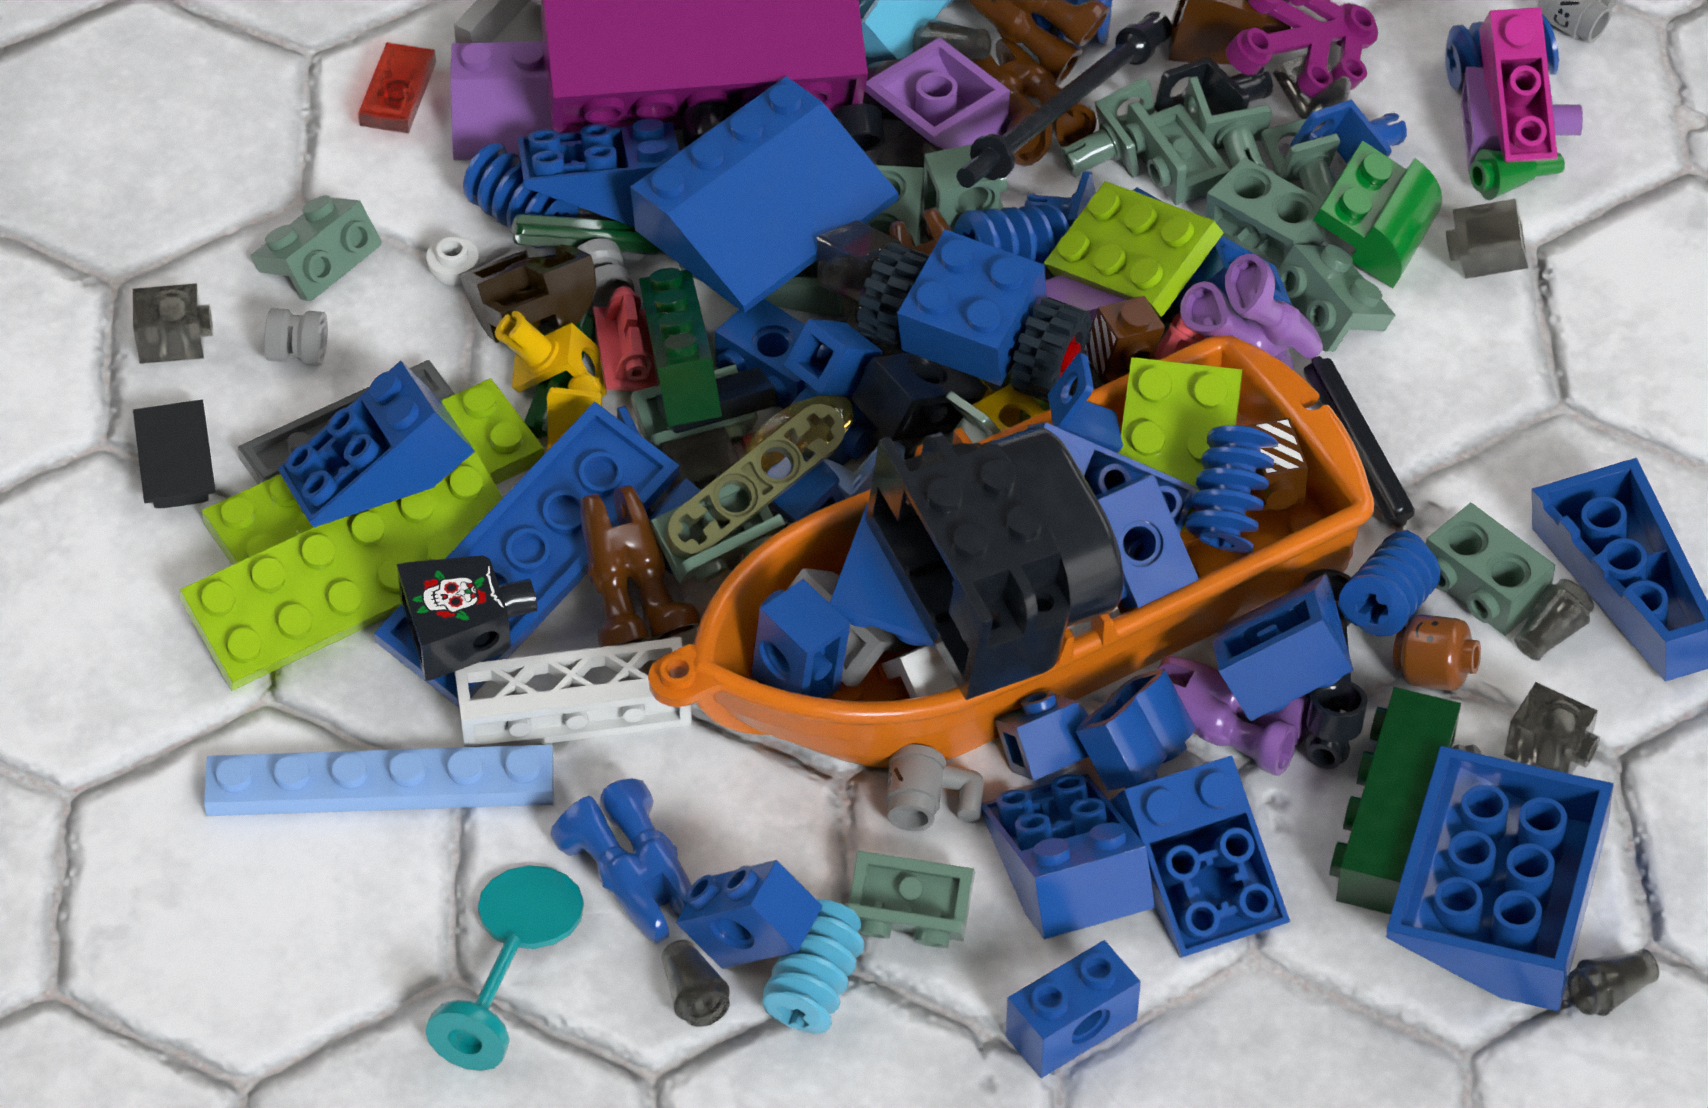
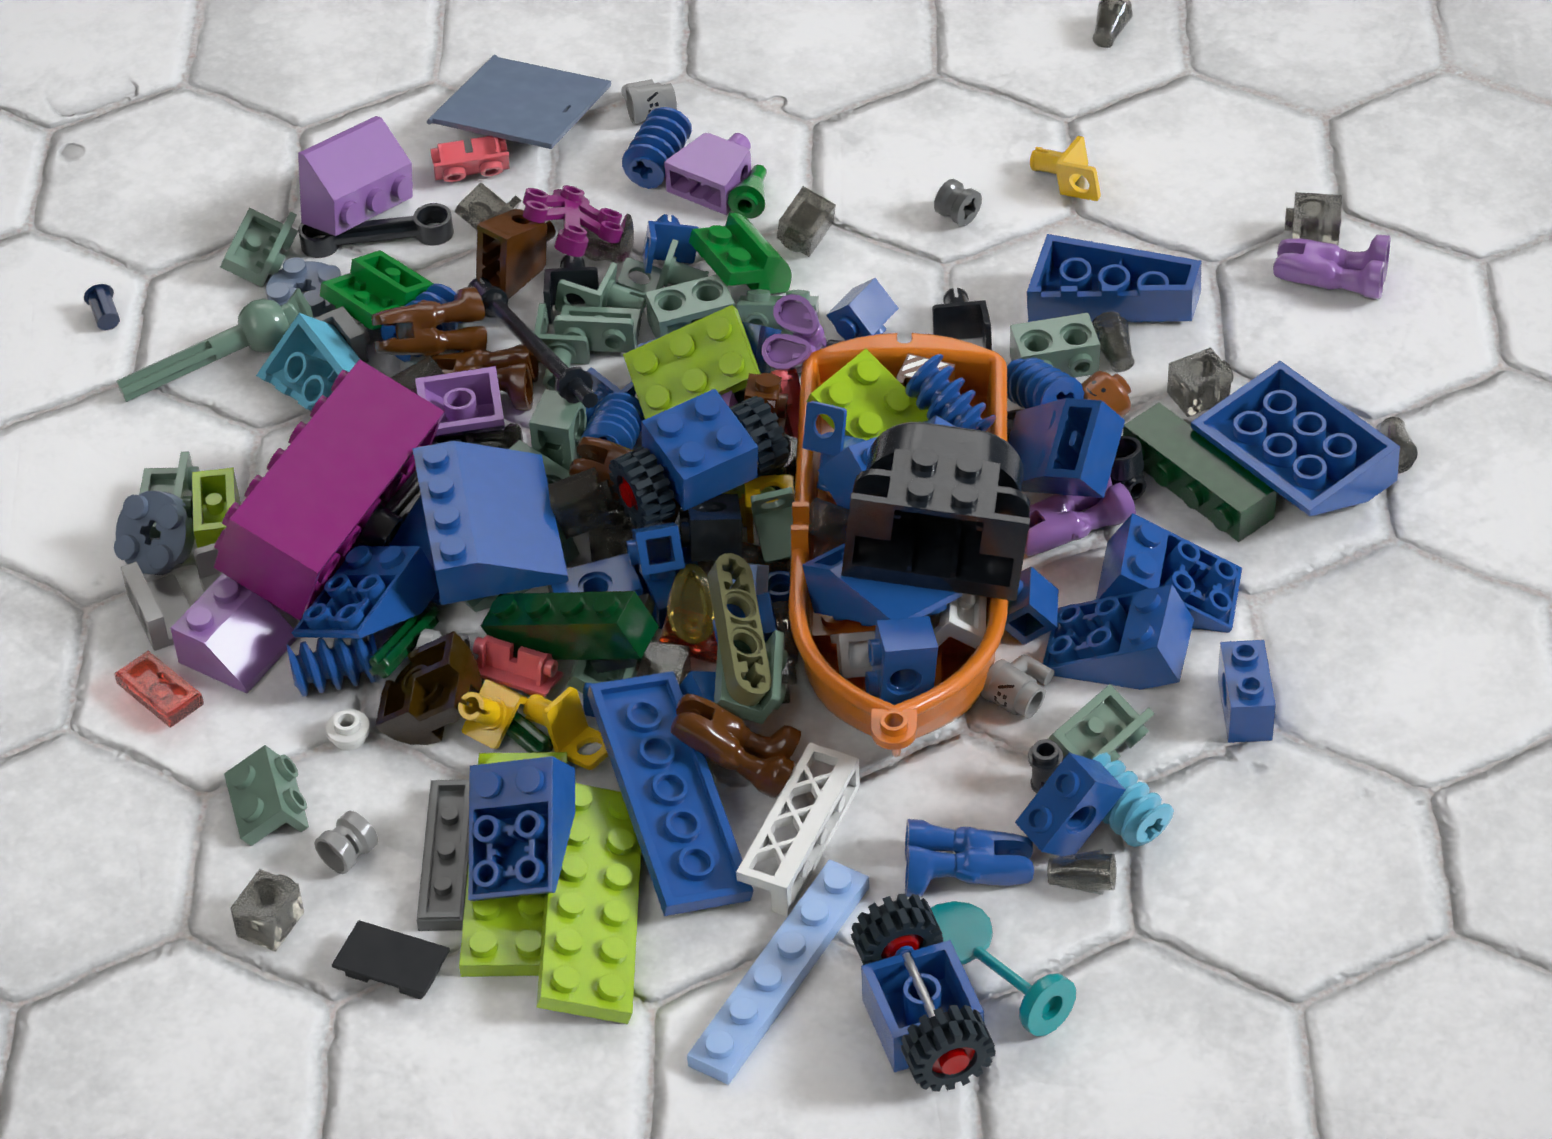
camera: 55 degrees left, 5 degrees down
black torso [397,555,537,681] -> none
blue brick [1076,668,1196,791] -> none
dark pink slope [1479,7,1558,163] -> none
none -> brick [826,278,899,341]
none -> brick [851,893,996,1091]
none -> black bracket [932,288,992,350]
none -> dark grey wheel [934,179,982,226]
none -> black pin [1028,739,1063,793]

